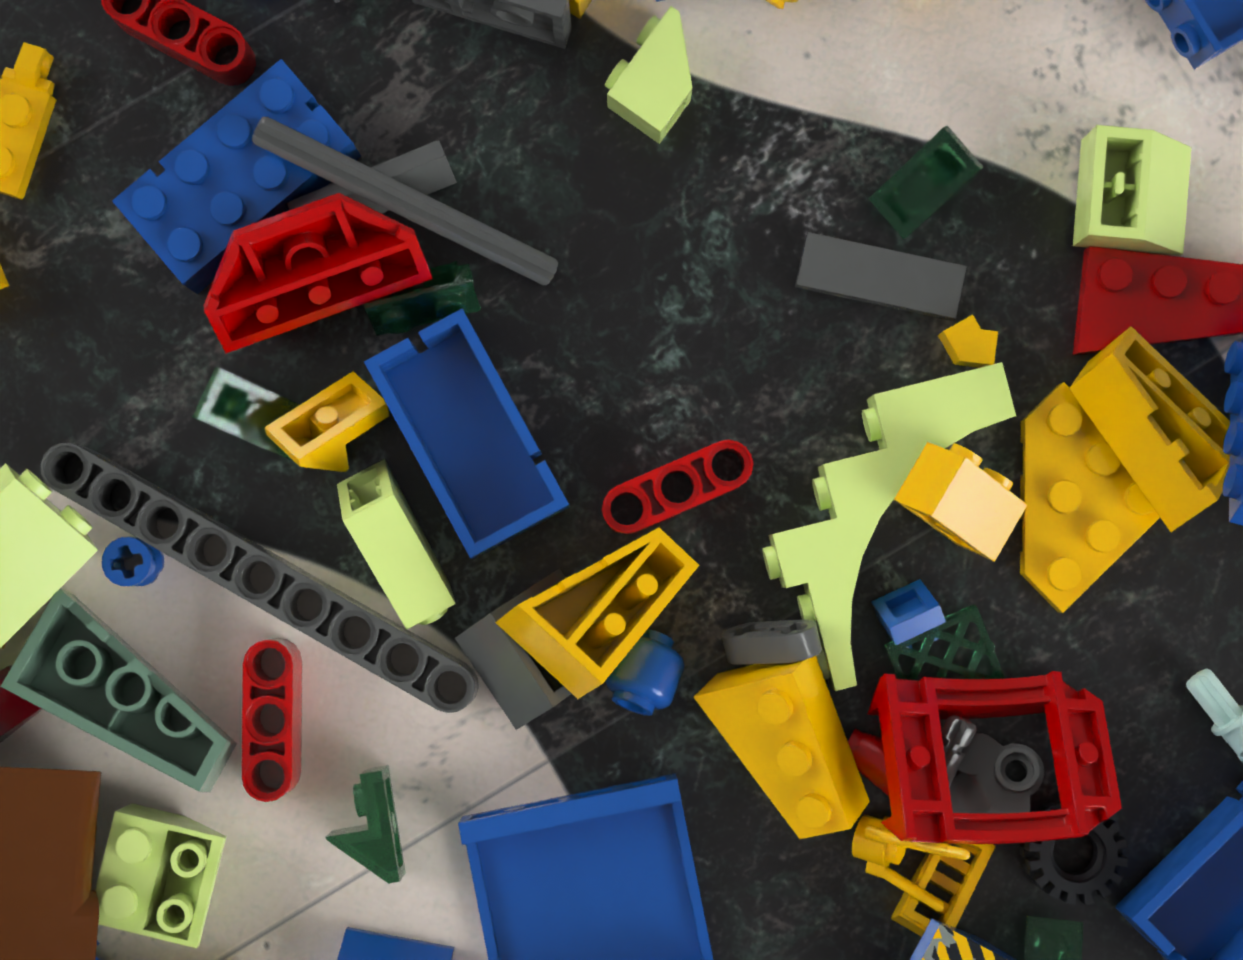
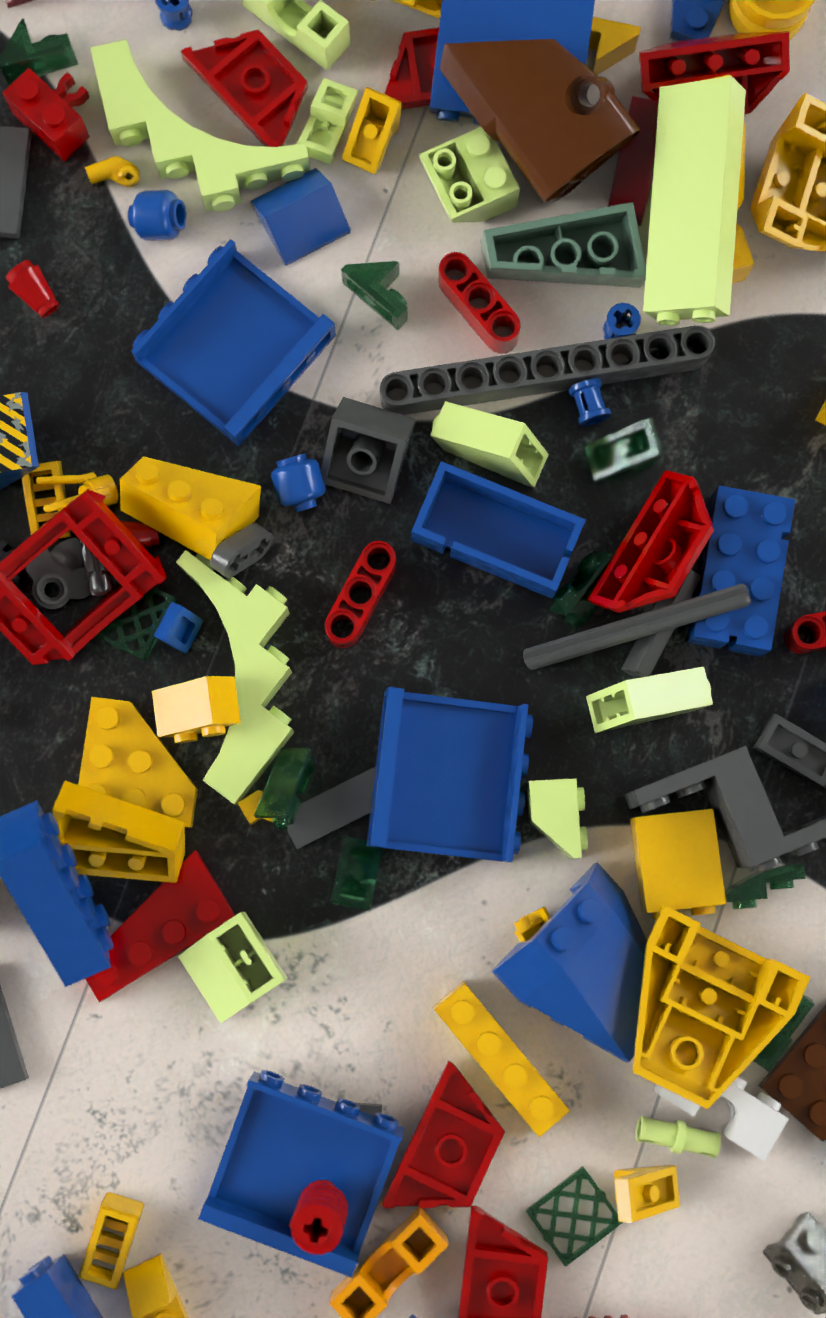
camera: 140 degrees right, 5 degrees down
yellow slope [265,371,389,472] -> none
yellow wedge [495,528,699,699] -> none
none -> clear green hinge [254,748,315,830]
none -> blue panel [366,687,533,862]
none -> blue bush [568,378,612,427]
none -> yellowish green slope [586,666,713,733]

